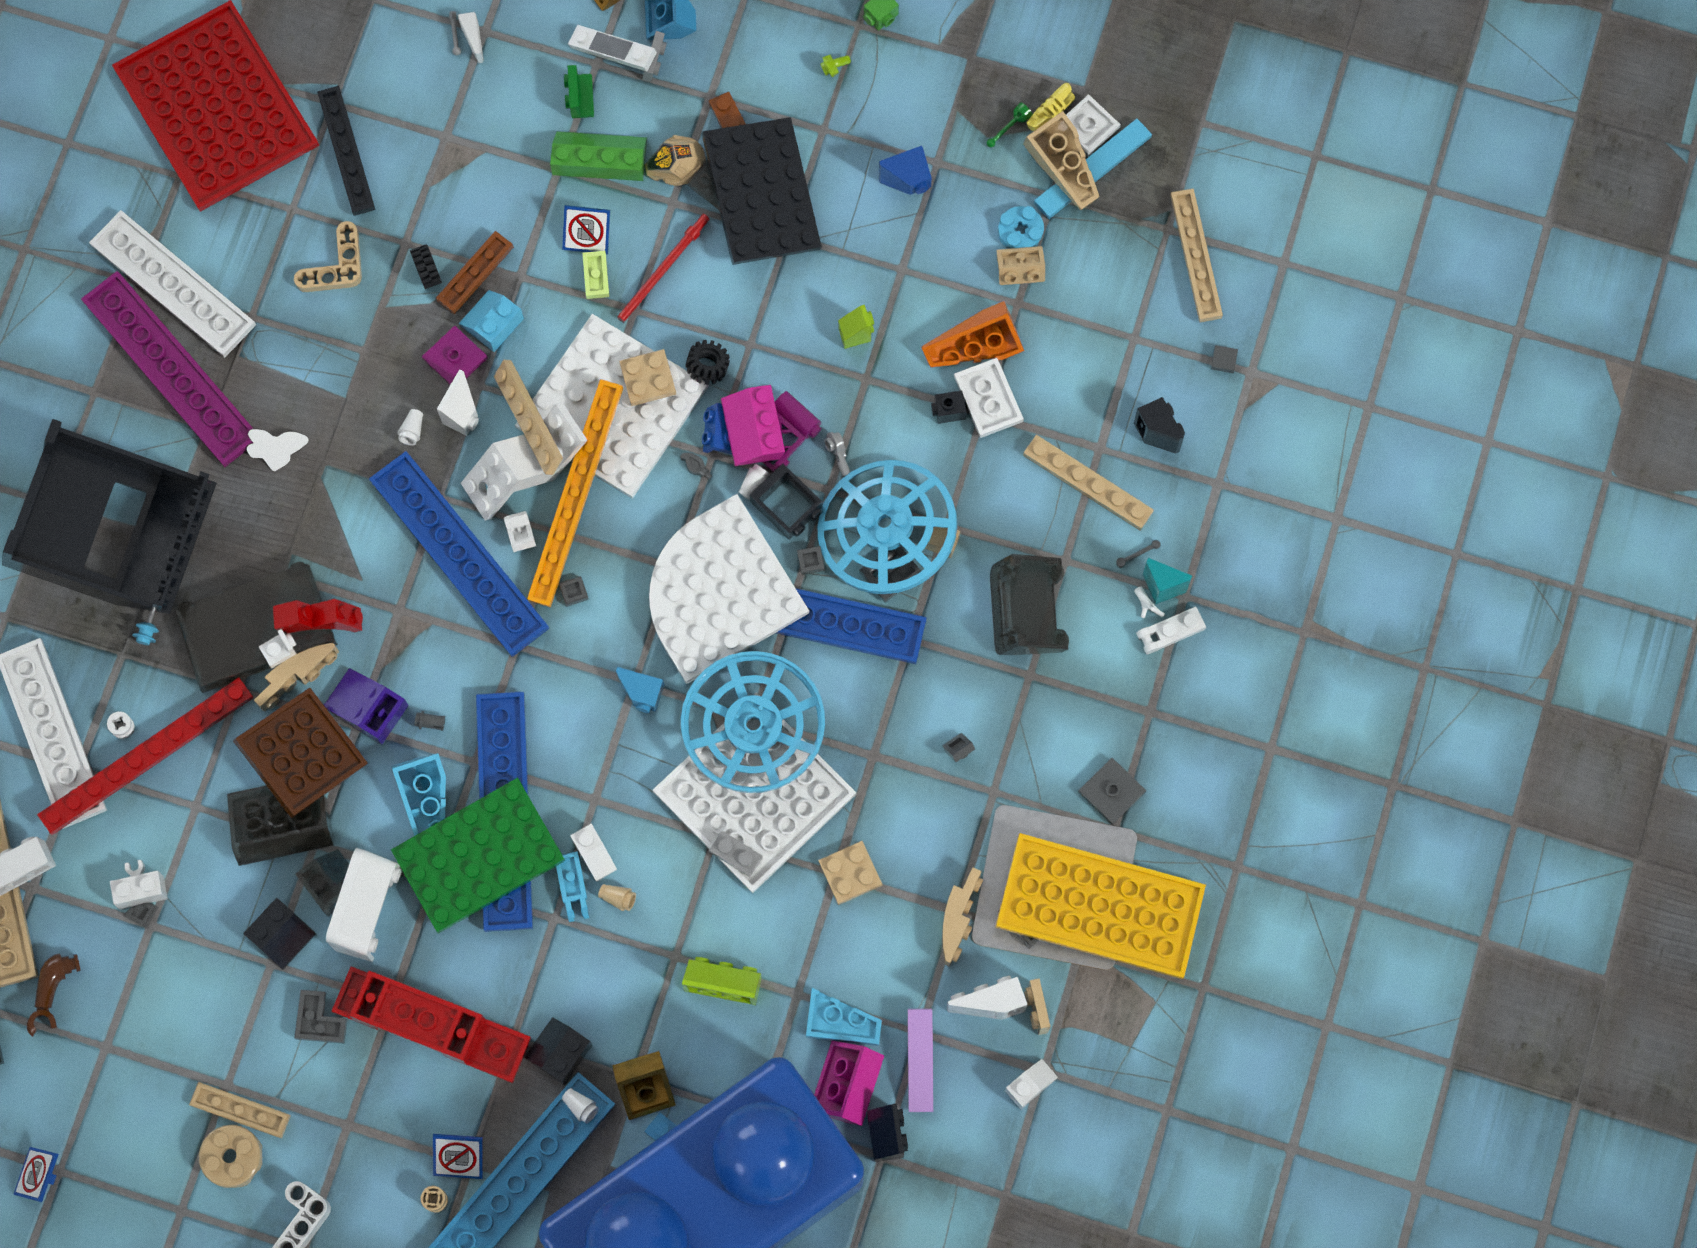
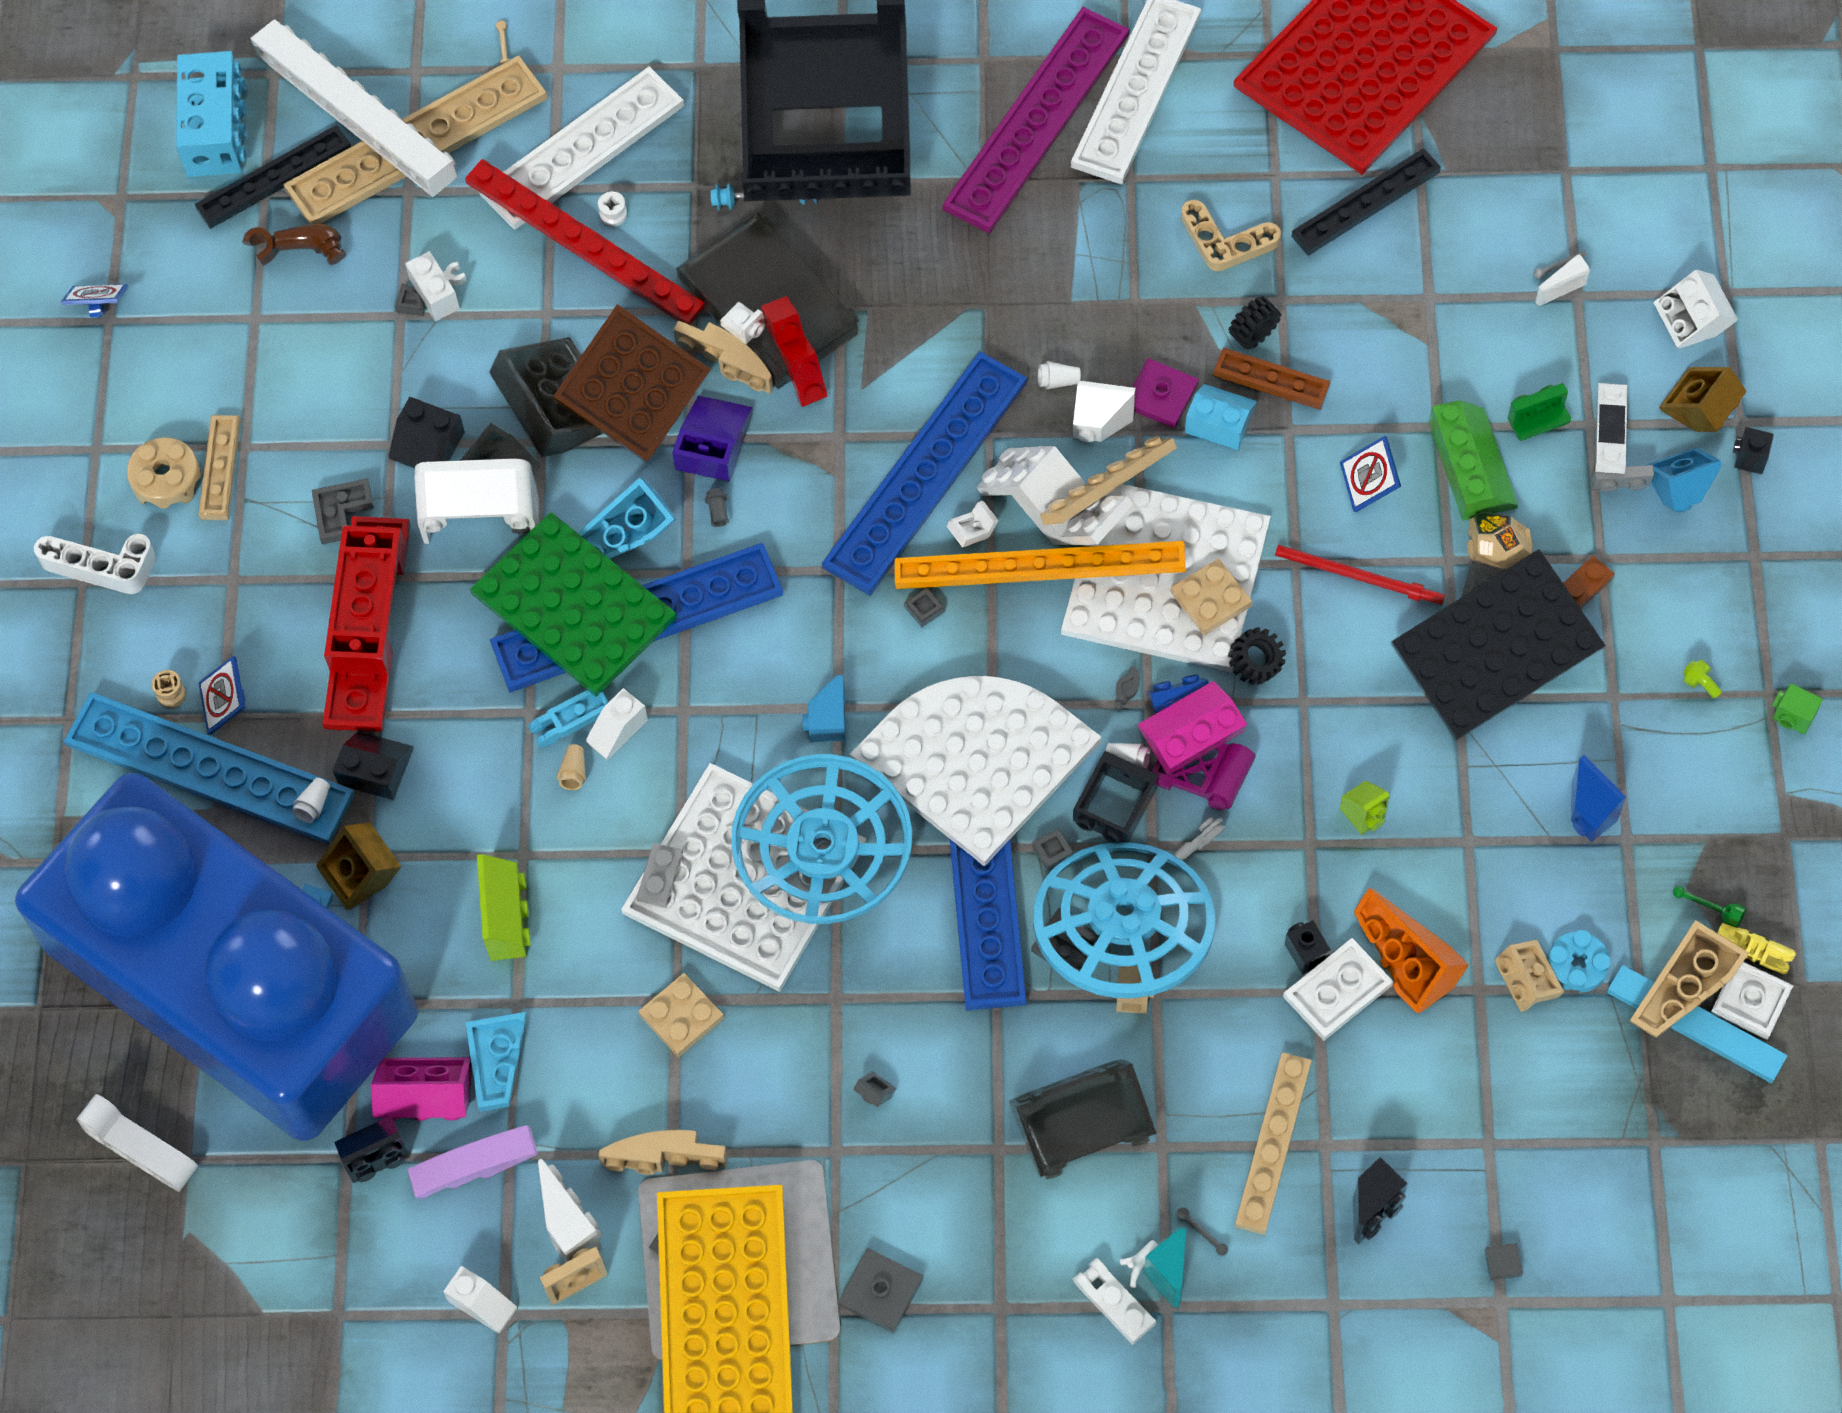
camera: 75 degrees right, 10 degrees down
white sticker [247,429,308,471] -> none
yellowish green plate [582,251,610,299] -> none
tan plate [1170,188,1223,323] -> none

